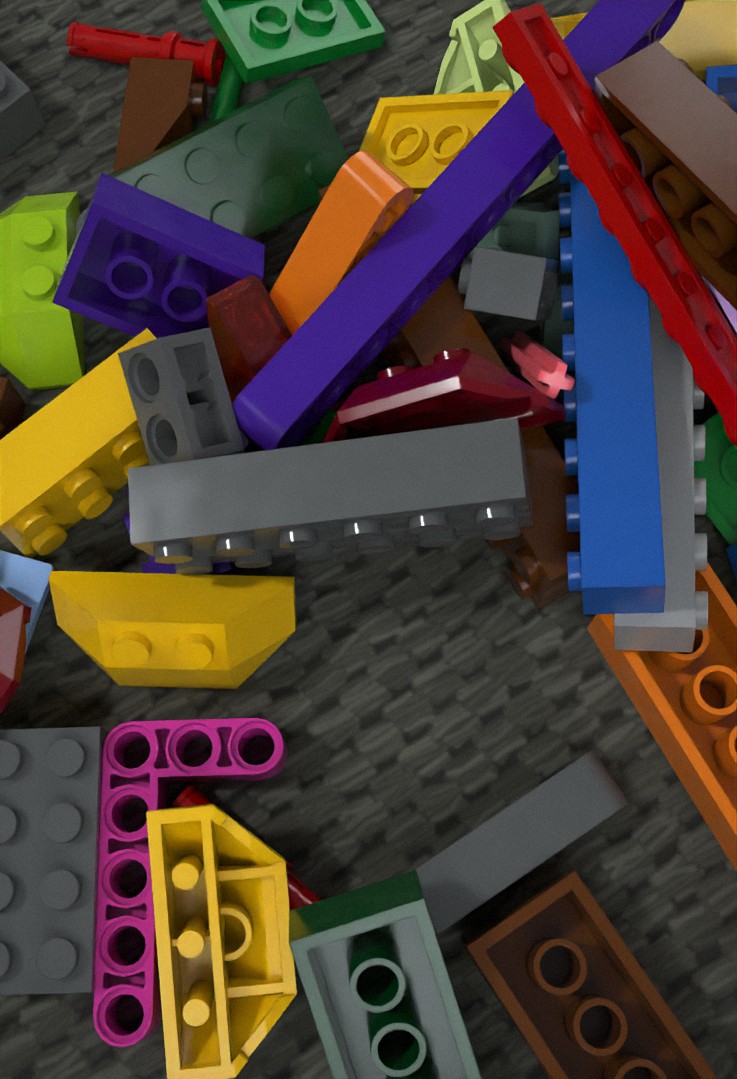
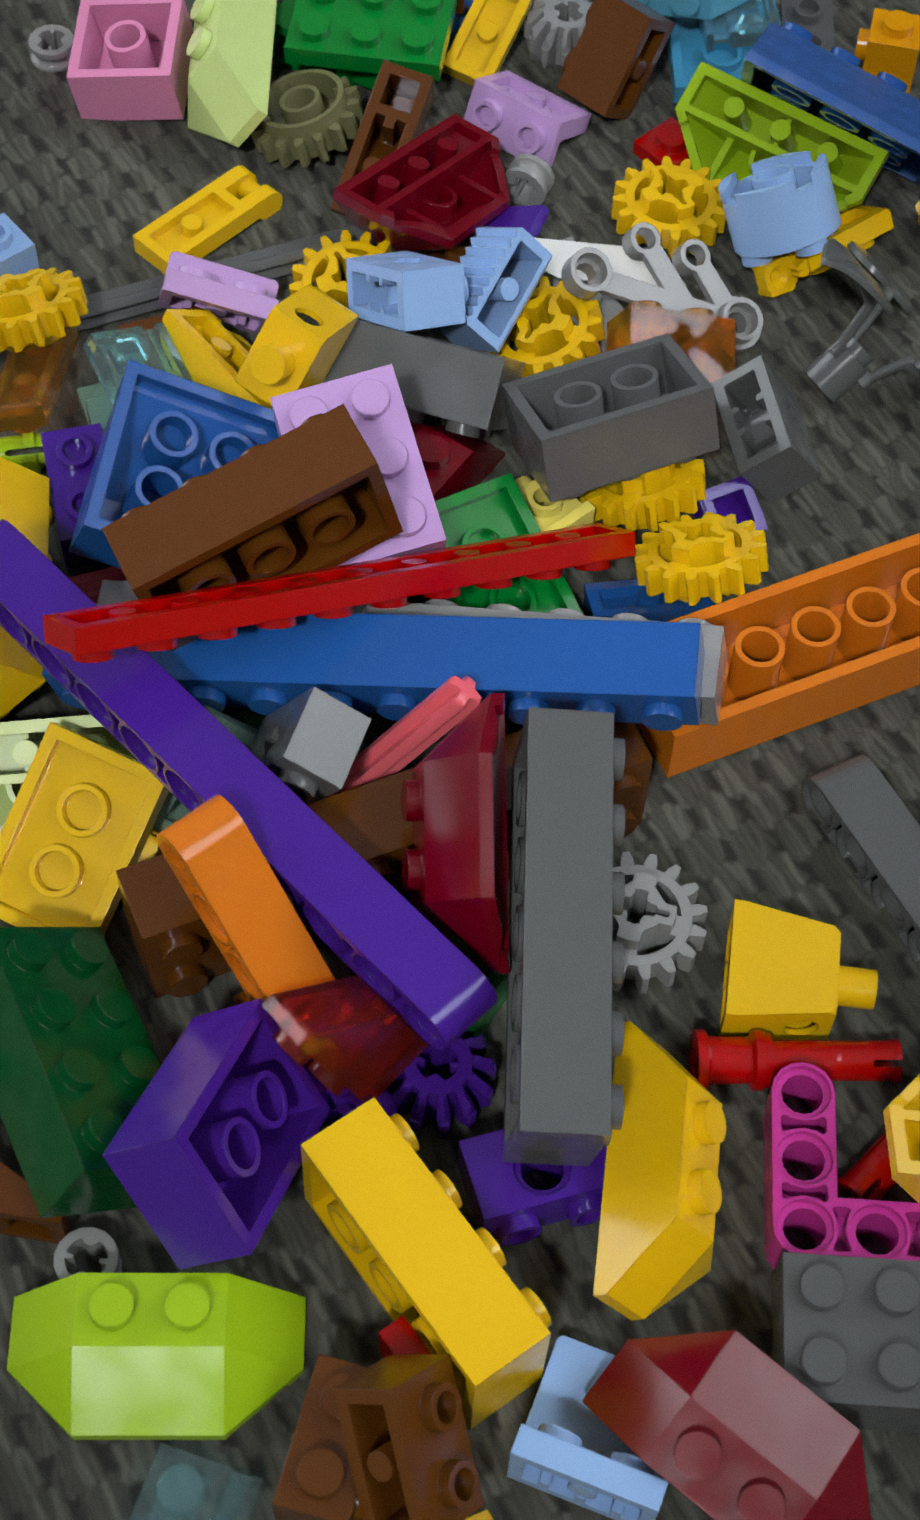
camera: 90 degrees left, 15 degrees down
dark grey brick [118,328,245,465] -> none
none -> light grey gear [612,851,708,994]
none -> red pin [689,1029,903,1091]
none -> yellow torso [719,899,878,1040]

